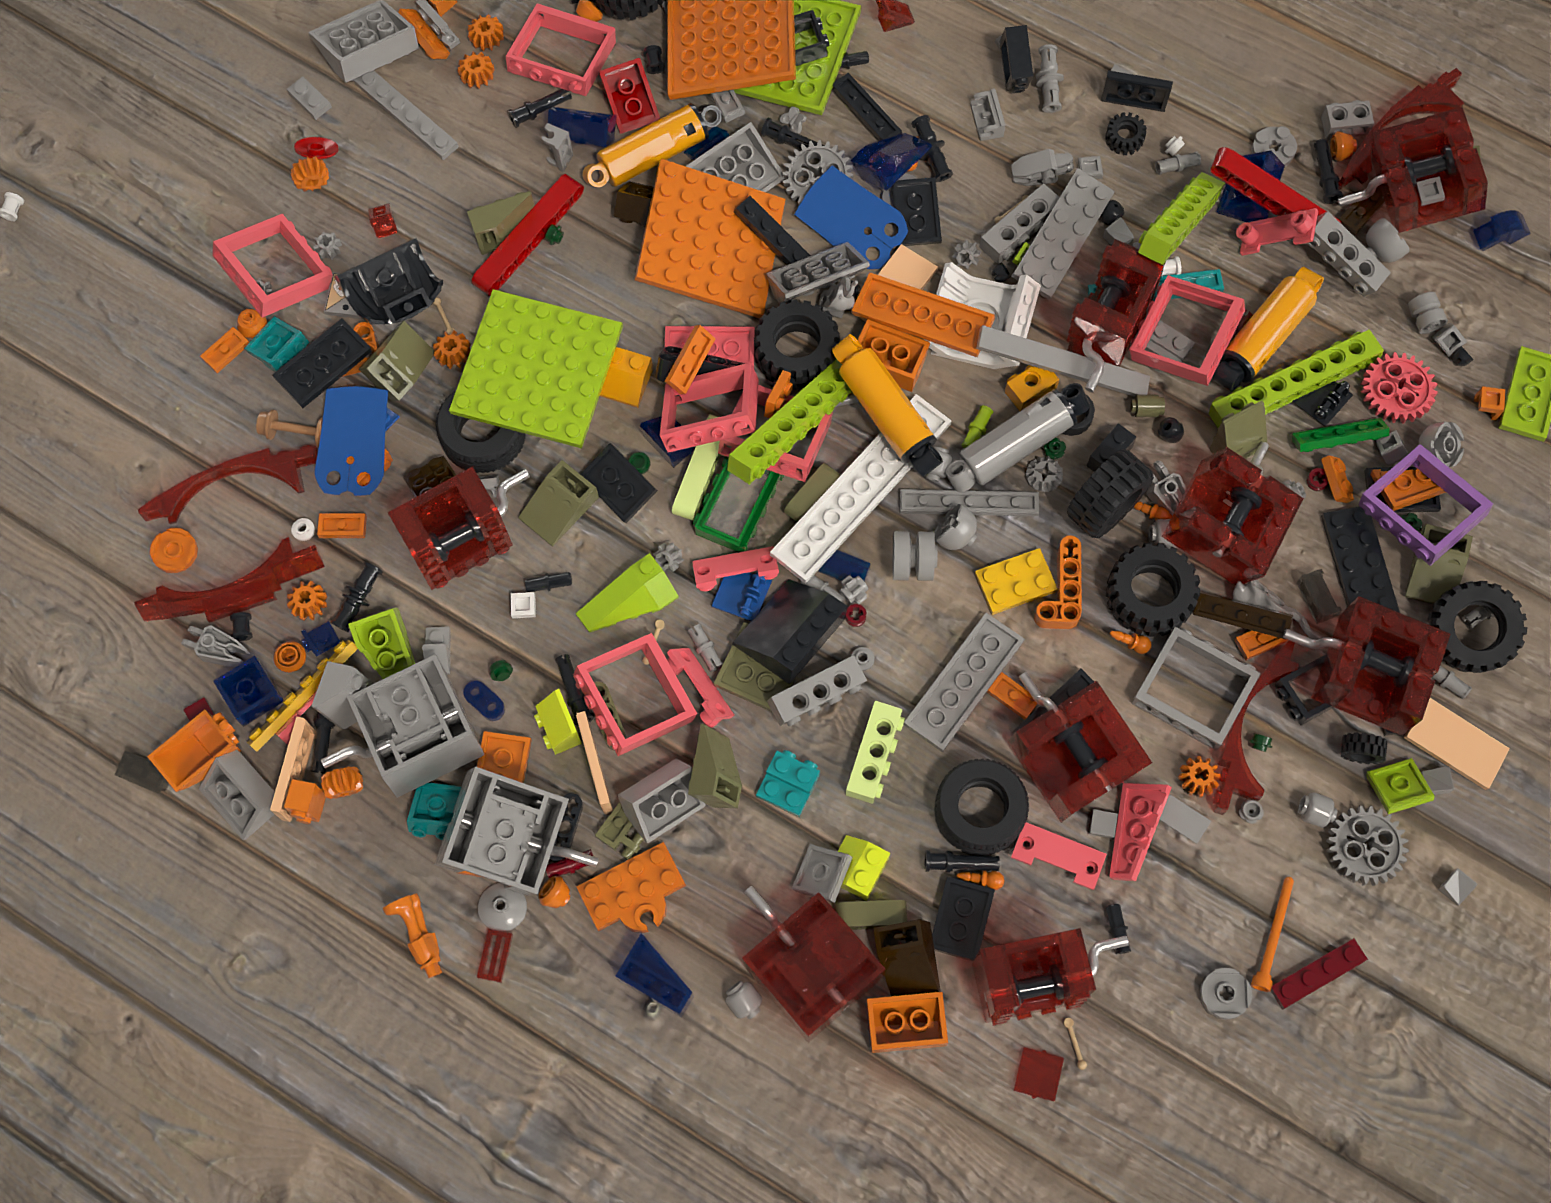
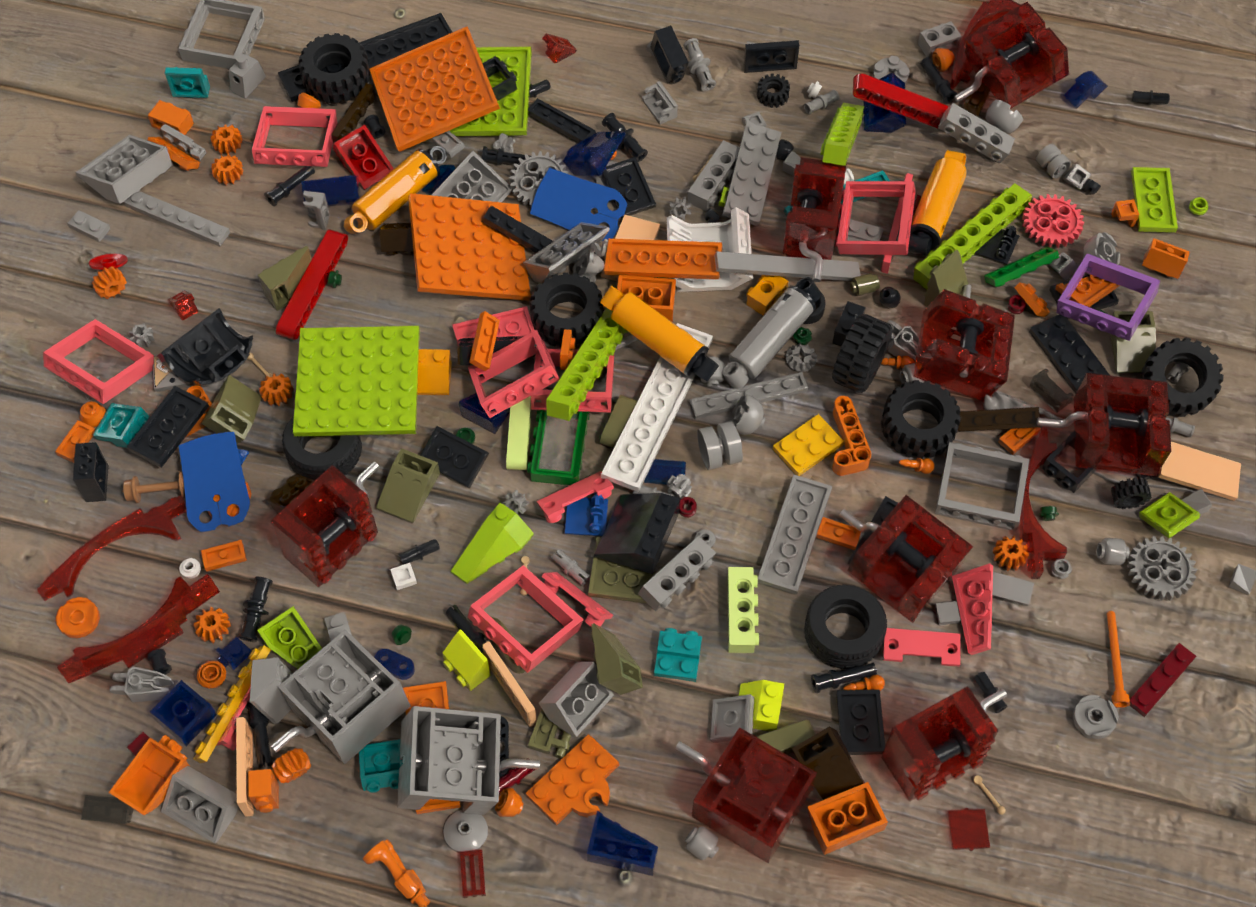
camera: 20 degrees left, 10 degrees down
lime pin [961,405,994,448] -> none
light grey hinge [1011,149,1074,186] -> none
coral brick [1236,208,1318,256] -> none
light grey plate [1416,177,1445,206] -> none
none -> black window [73,442,109,502]
none -> dark brown plate [331,83,375,144]
none -> coral tile [881,173,913,274]
none -> orange brick [1142,238,1189,279]

